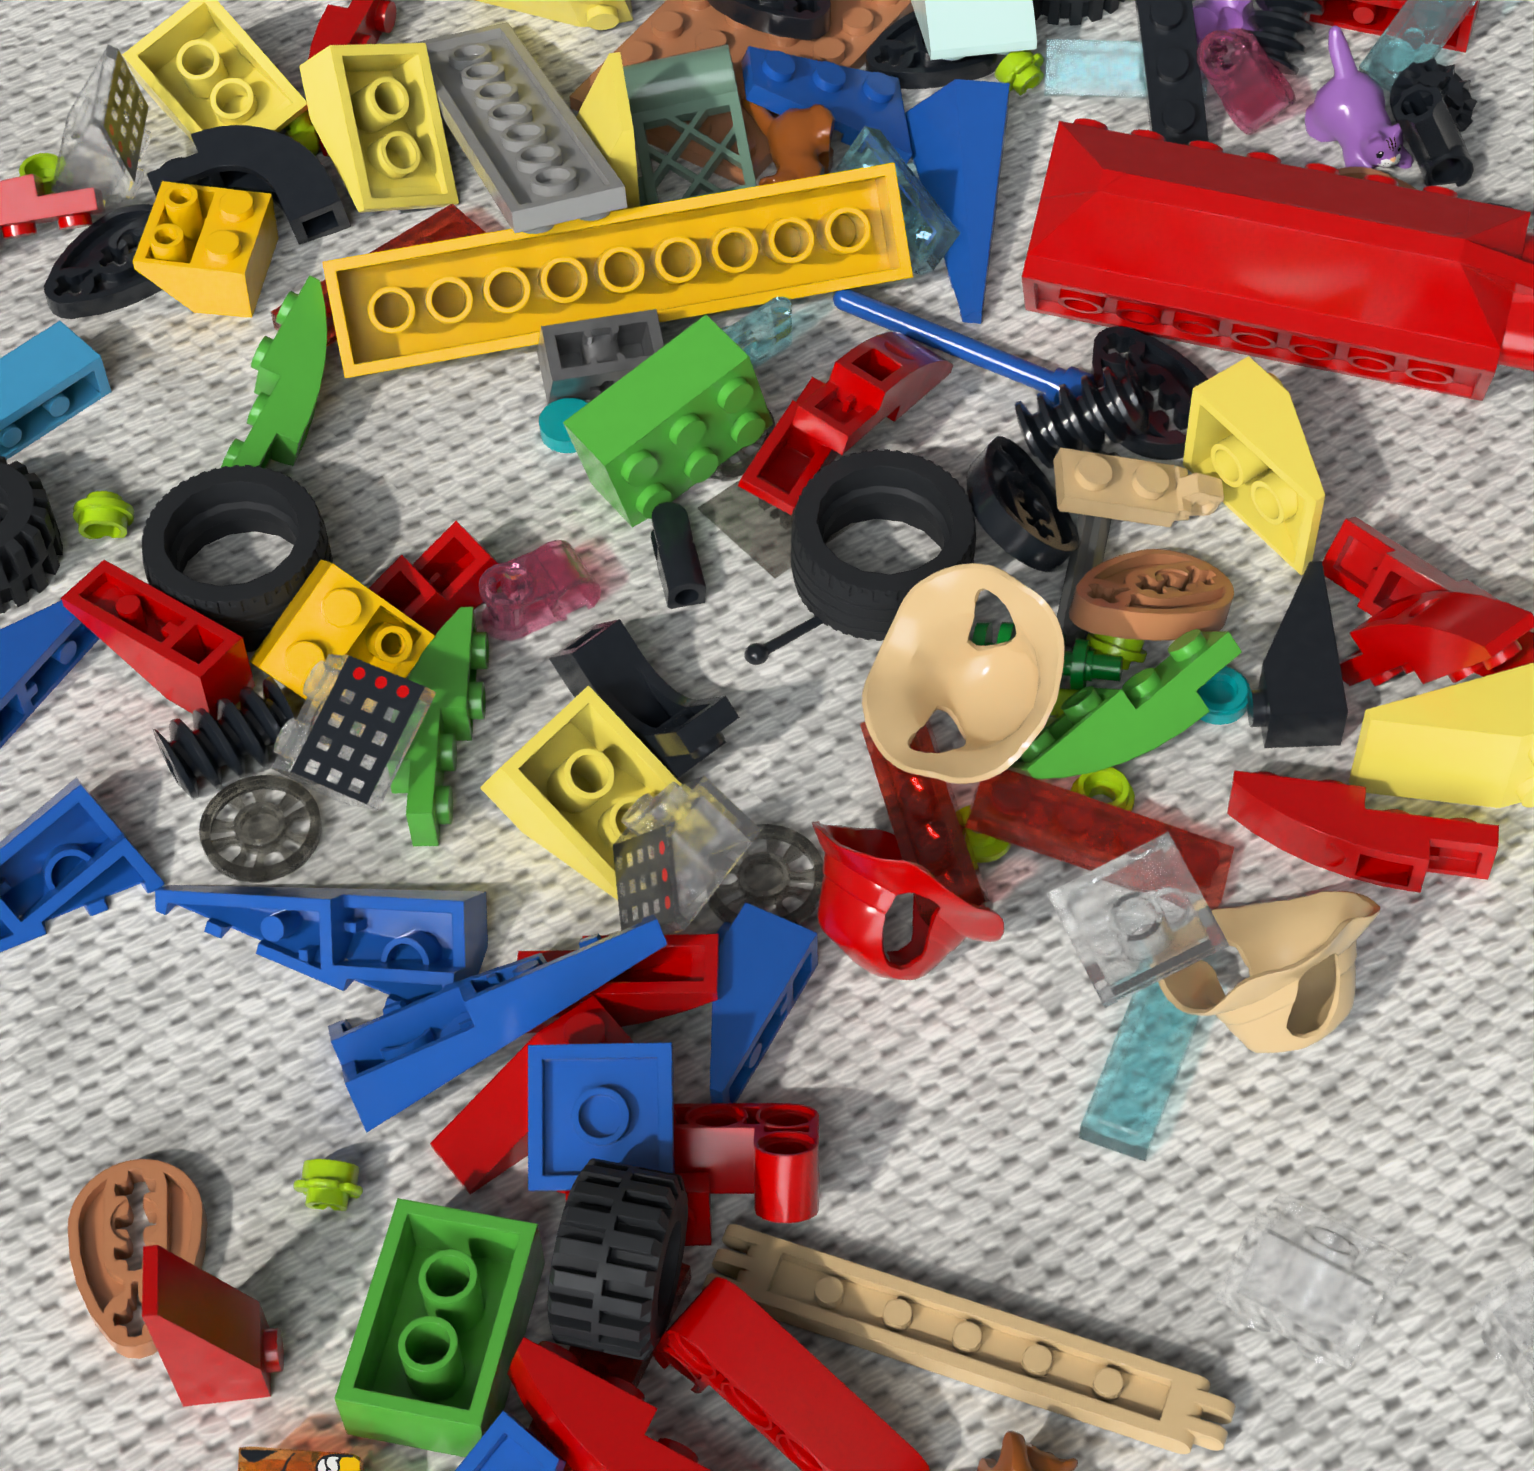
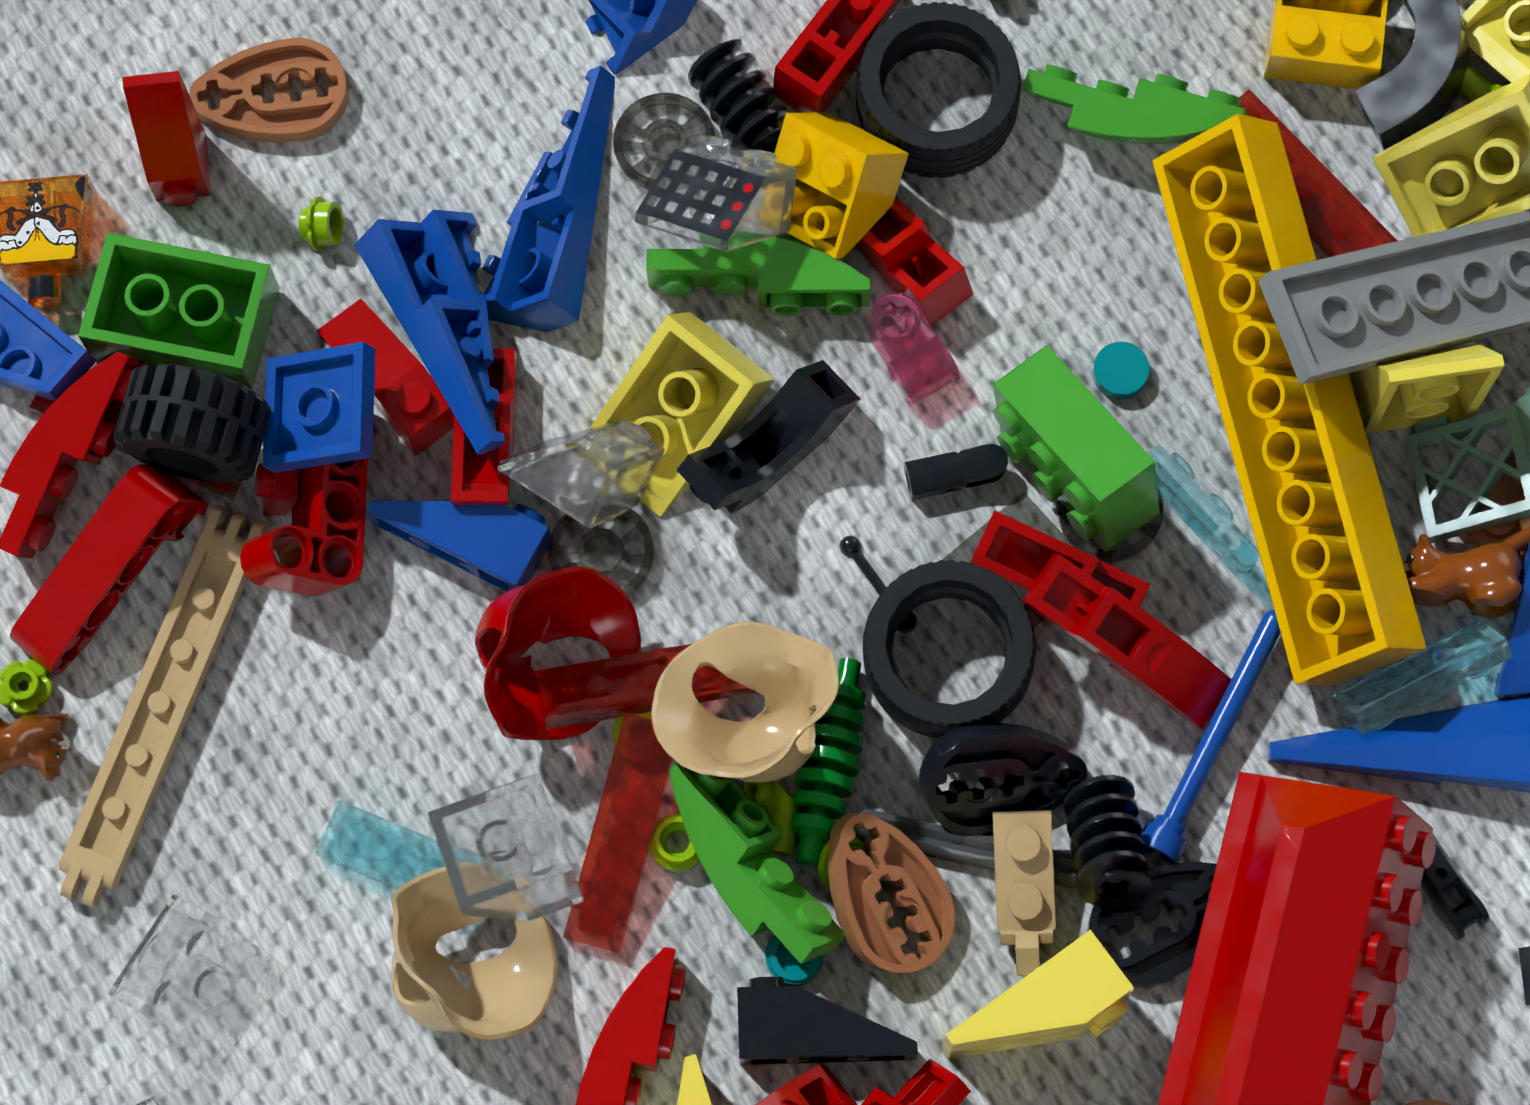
camera: 90 degrees right, 20 degrees up
flat silver brick [537,309,664,404] -> none

